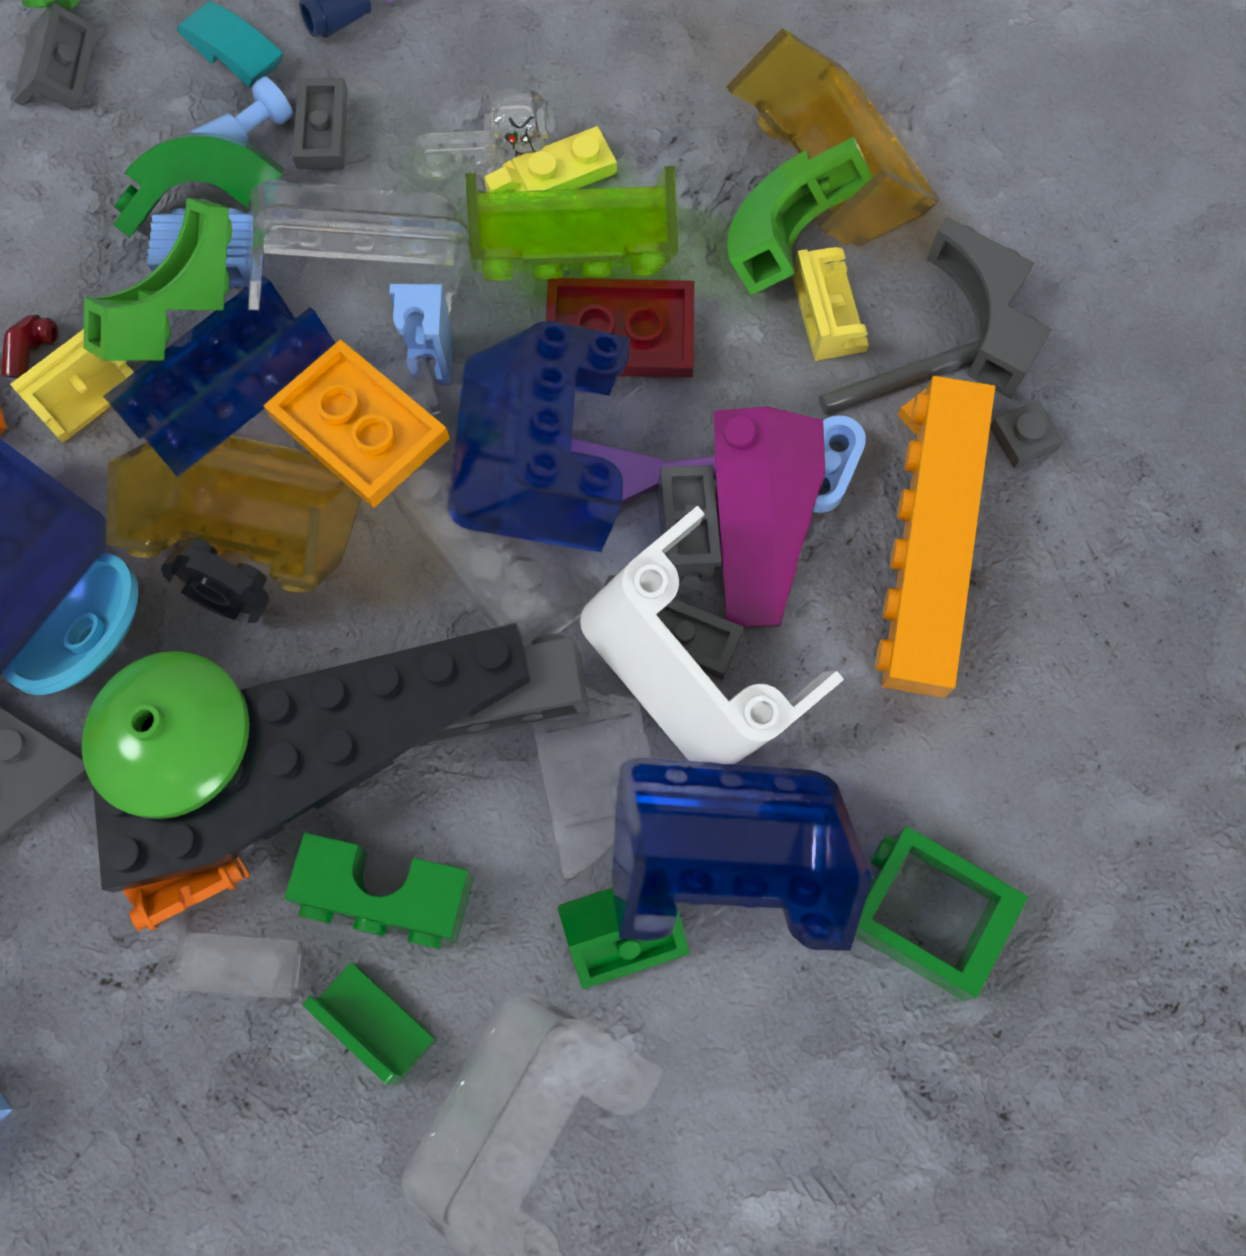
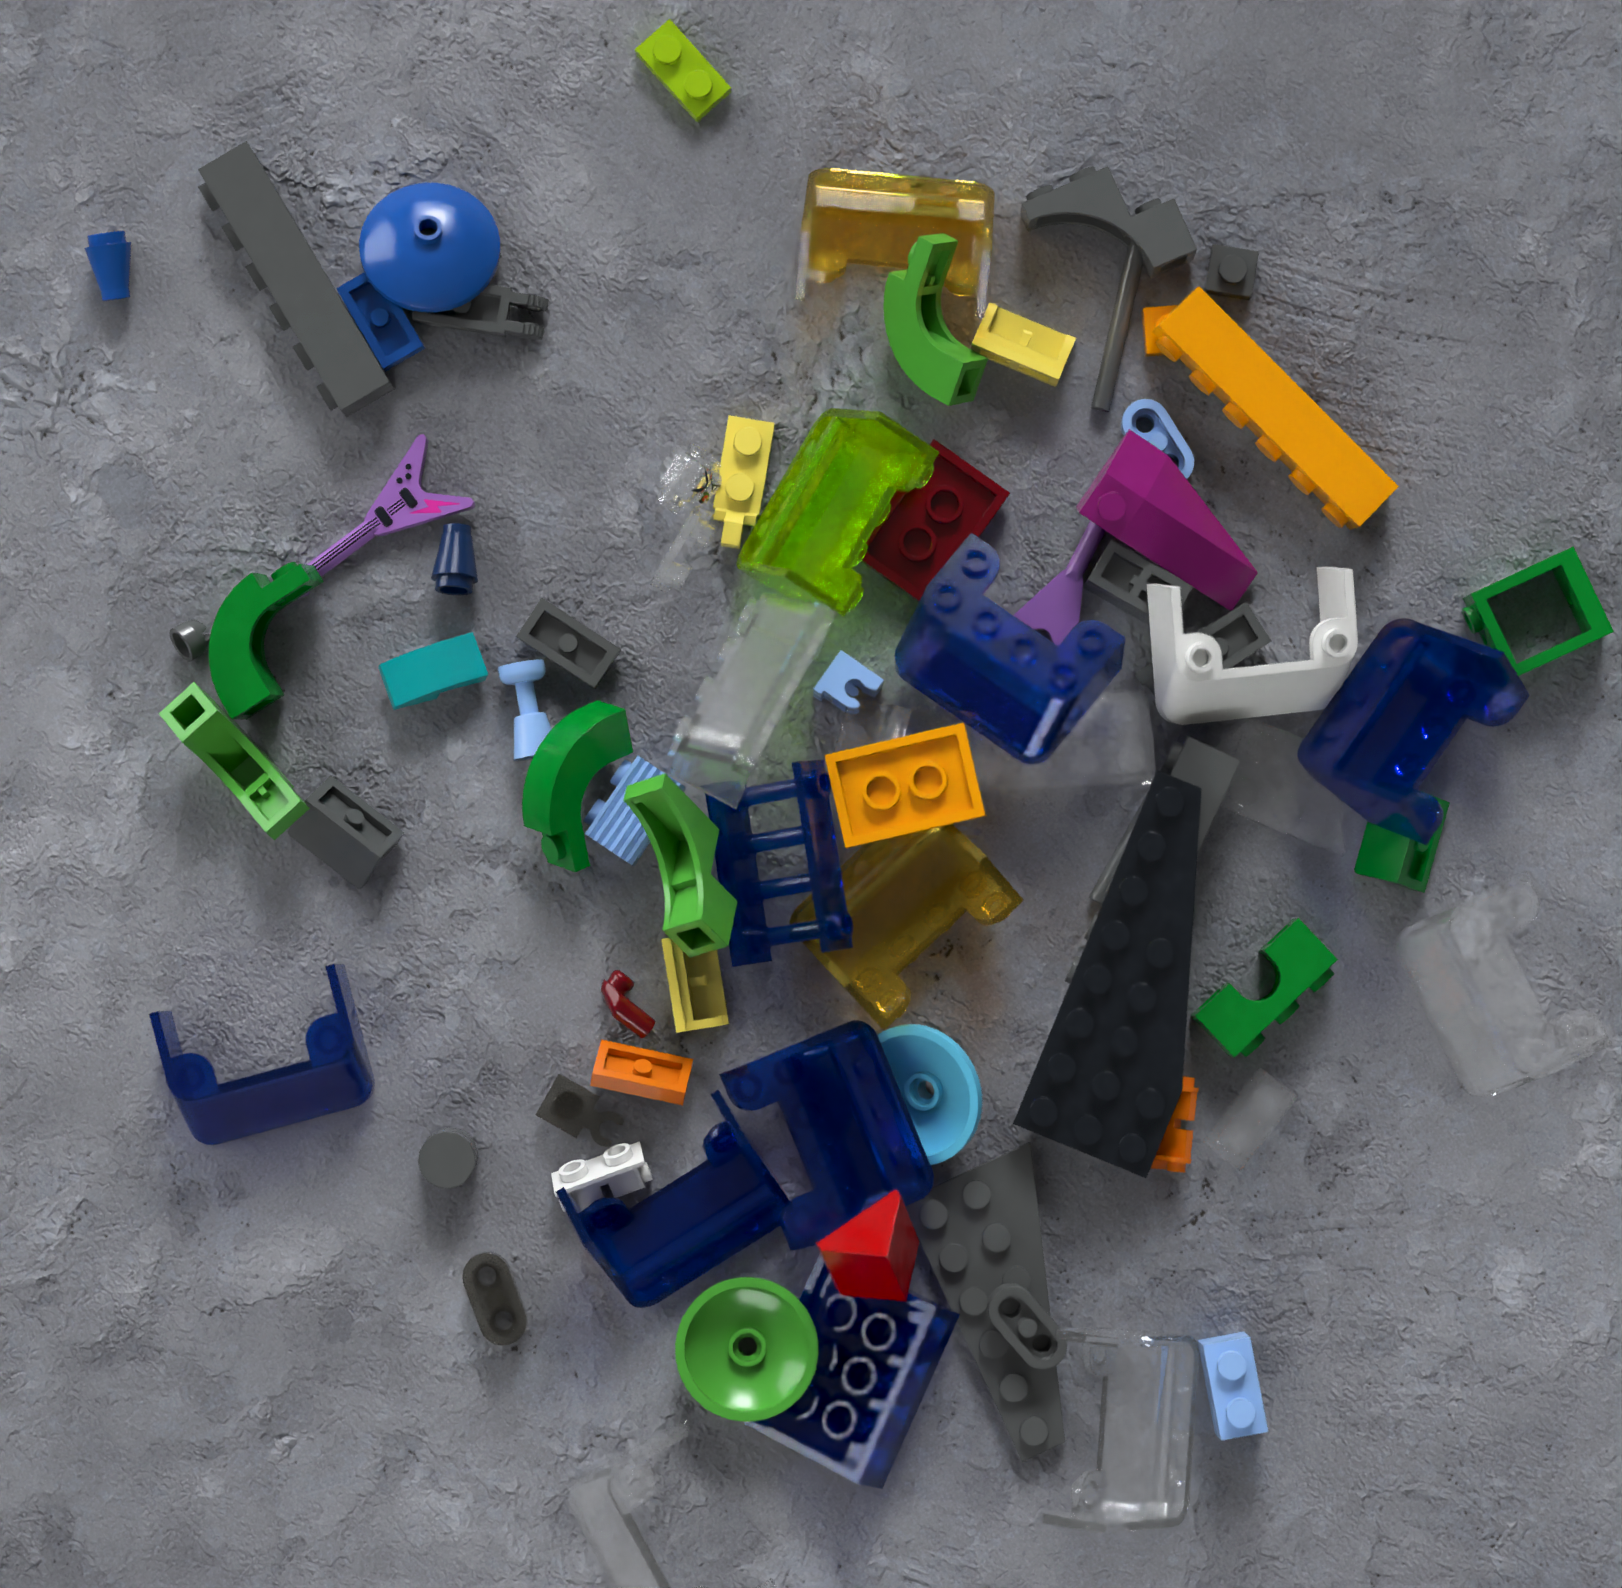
camera: 55 degrees left, 15 degrees up
bright green dish [82,651,249,819] -> none
black plate [161,537,270,623] -> none
green panel [302,962,437,1085] -> none

